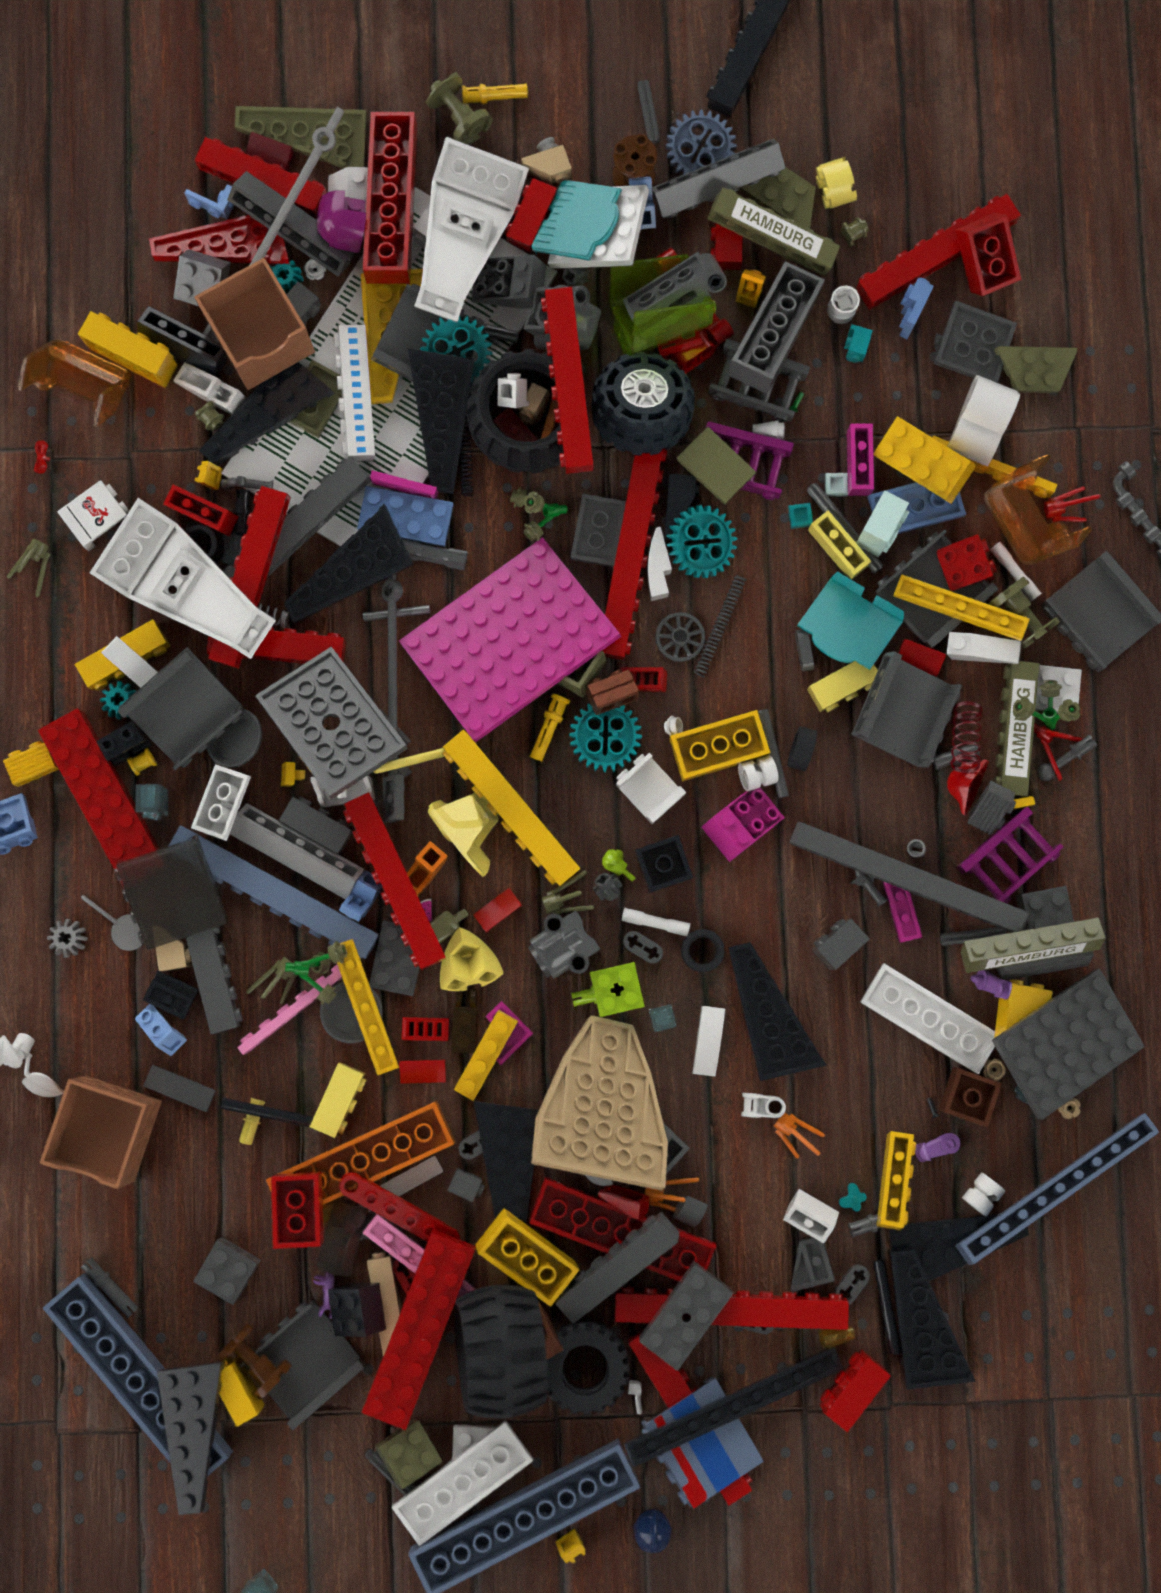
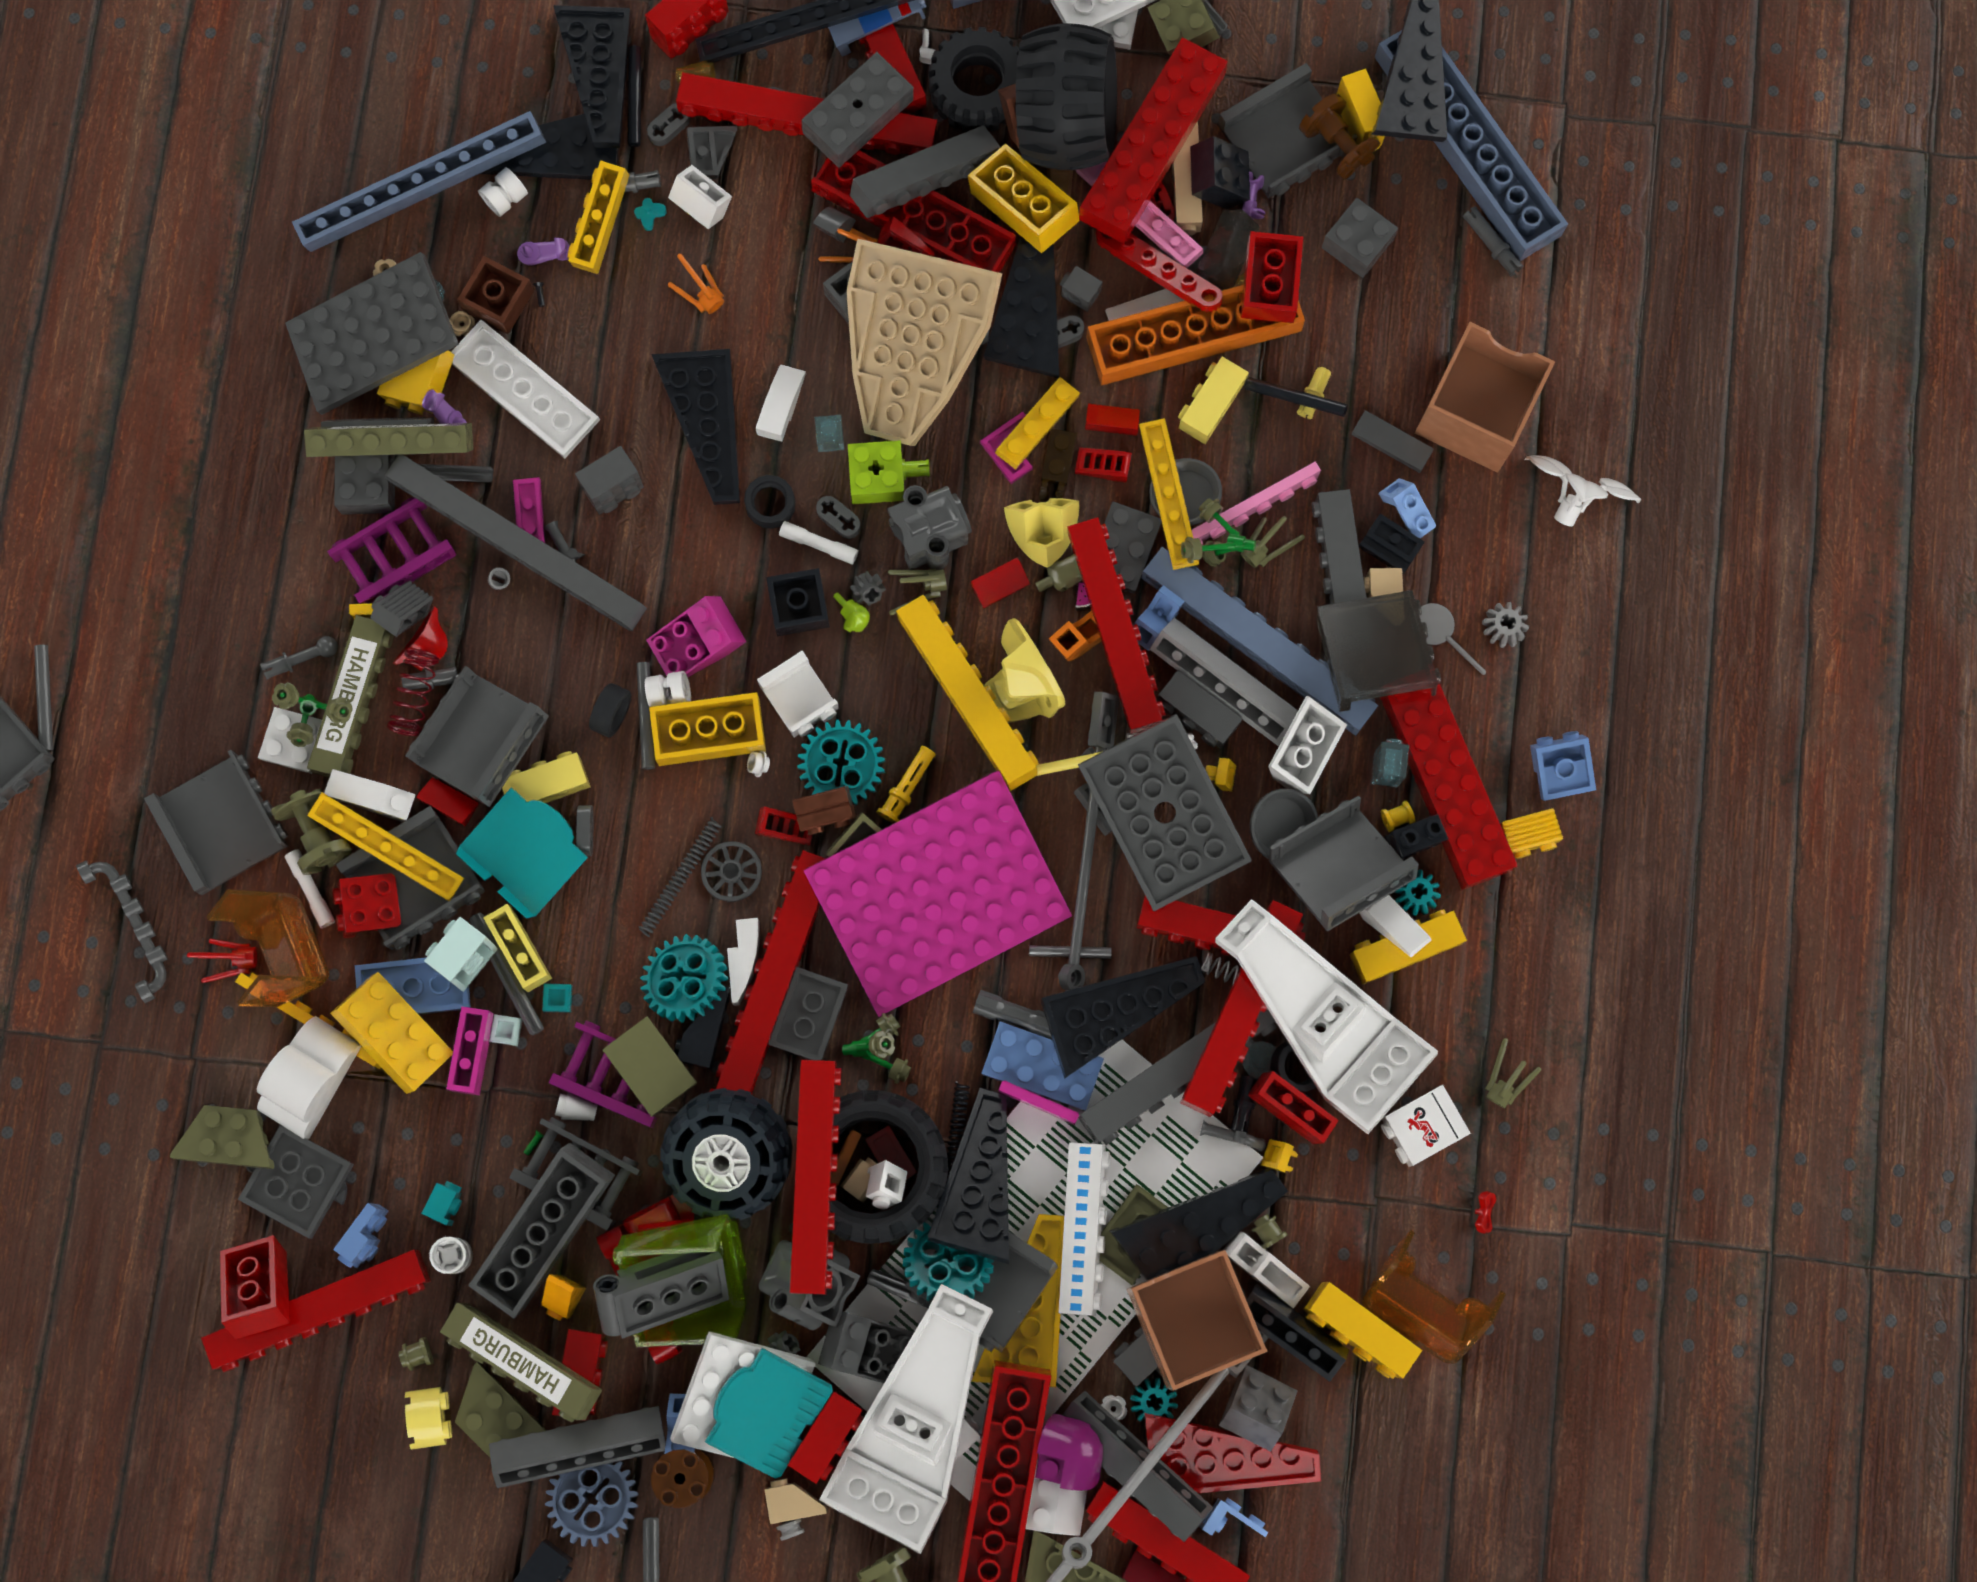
camera: 170 degrees left, 5 degrees down
white piece [741,1093,786,1118] -> none
red plant [1033,723,1084,781] -> none

